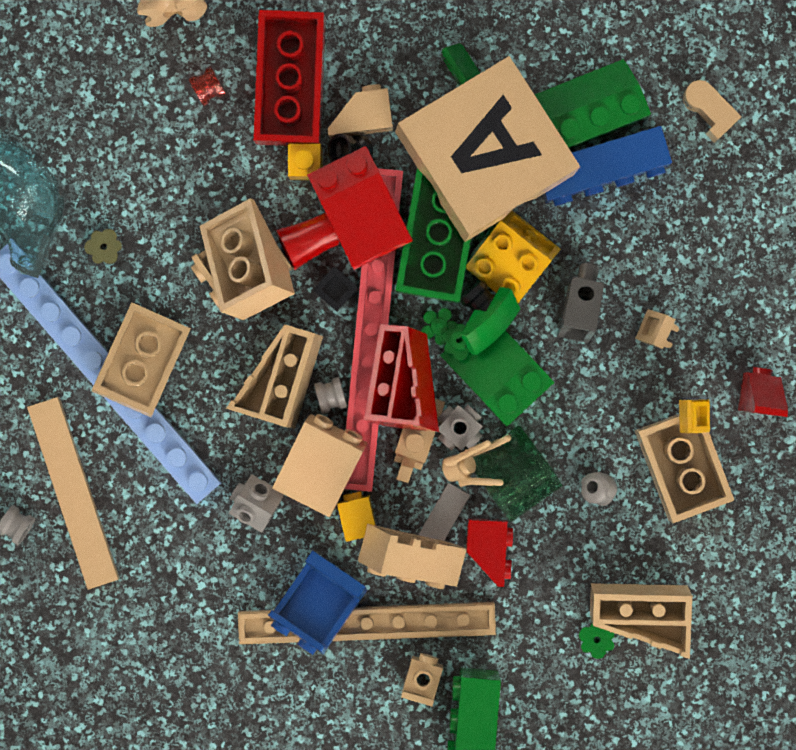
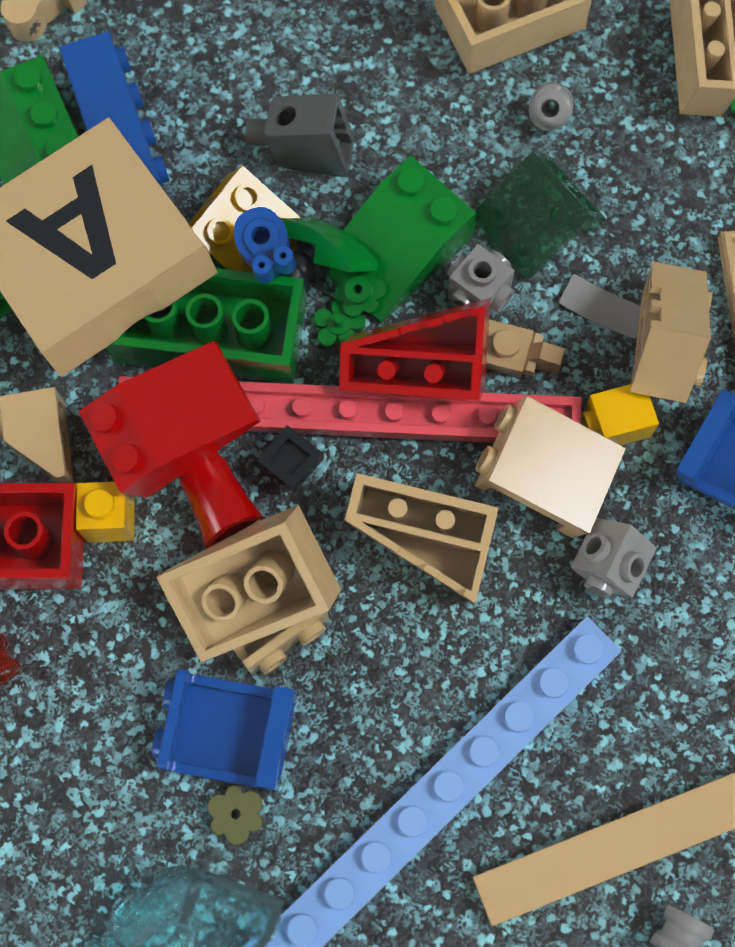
camera: 90 degrees left, 15 degrees down
tan plate [92,302,191,417] -> none
light grey wheel [314,377,347,414] -> none
black wheel [328,134,373,162] -> none
tan plant [442,435,511,487] -> none
red slope [466,518,513,587] -> none
tan tile [635,309,679,349] -> none
none -> blue panel [152,669,297,792]
none -> blue piece [234,207,296,284]

